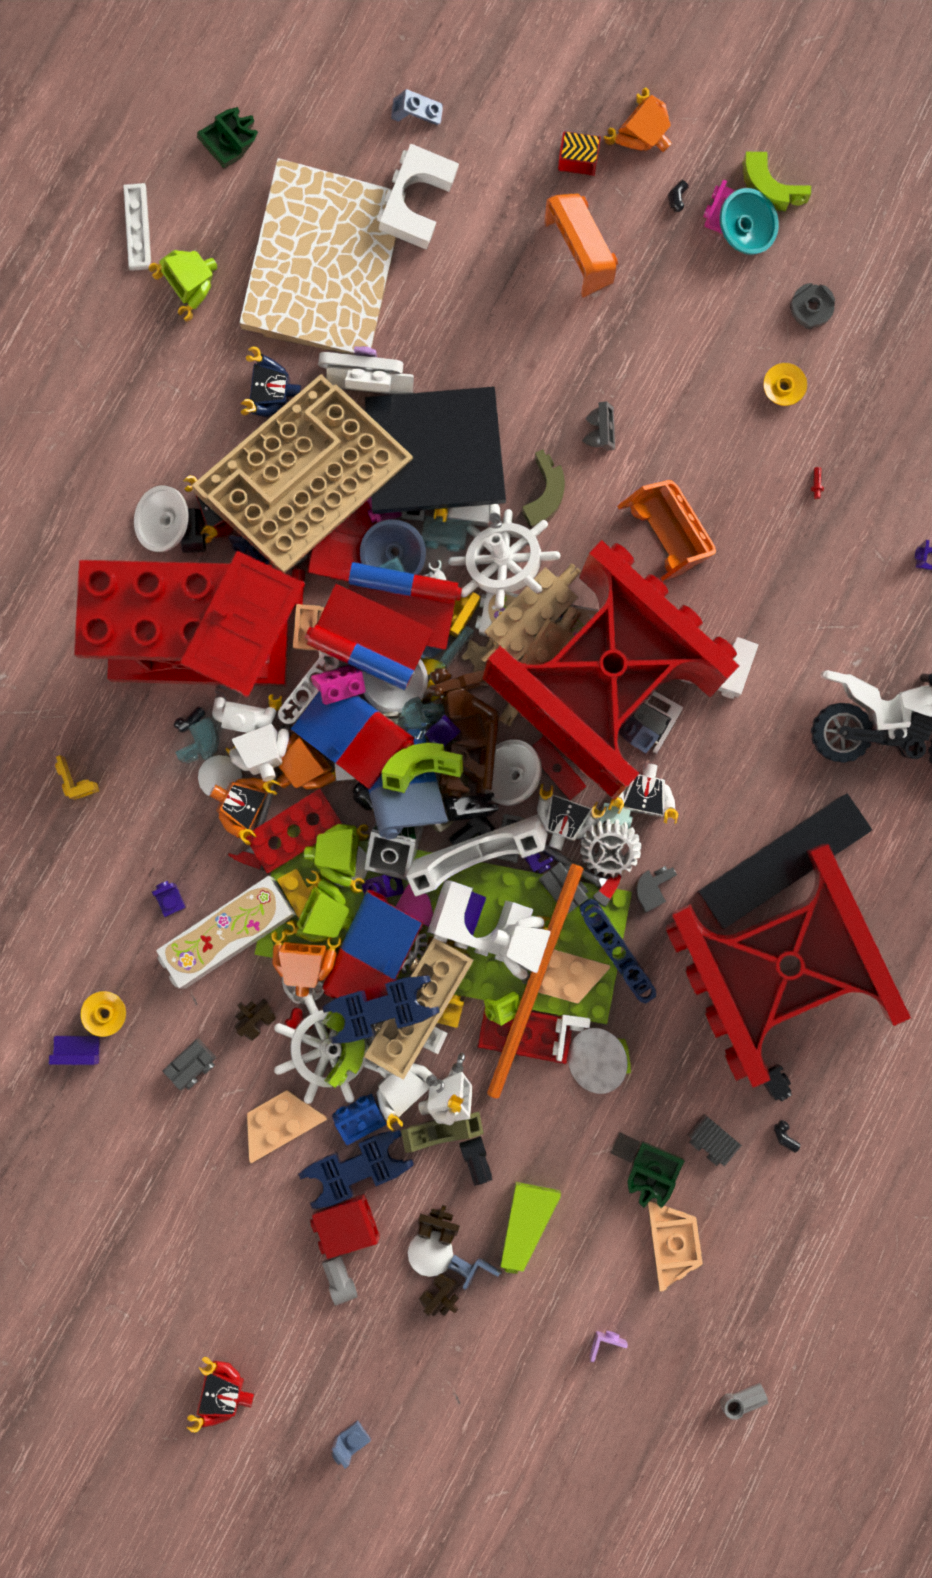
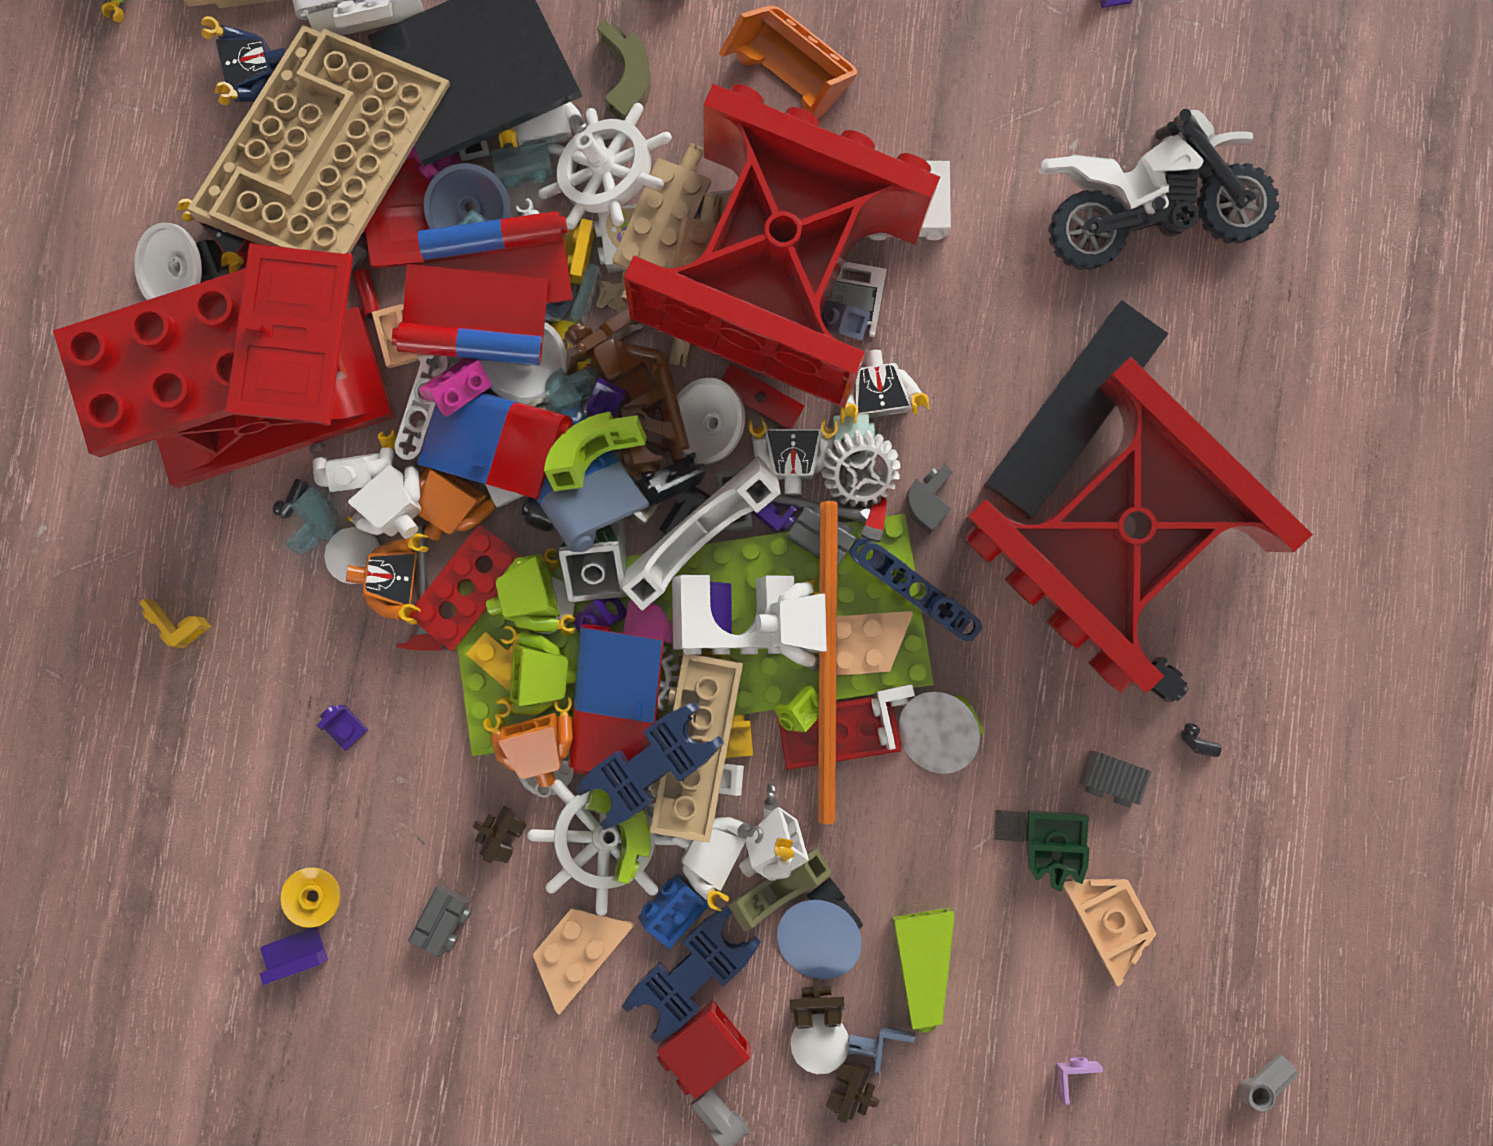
camera: 20 degrees left, 0 degrees up
brick [156,876,296,989] -> none
red piece [284,1007,313,1030] -> none
none -> medium blue sticker [777,900,862,979]

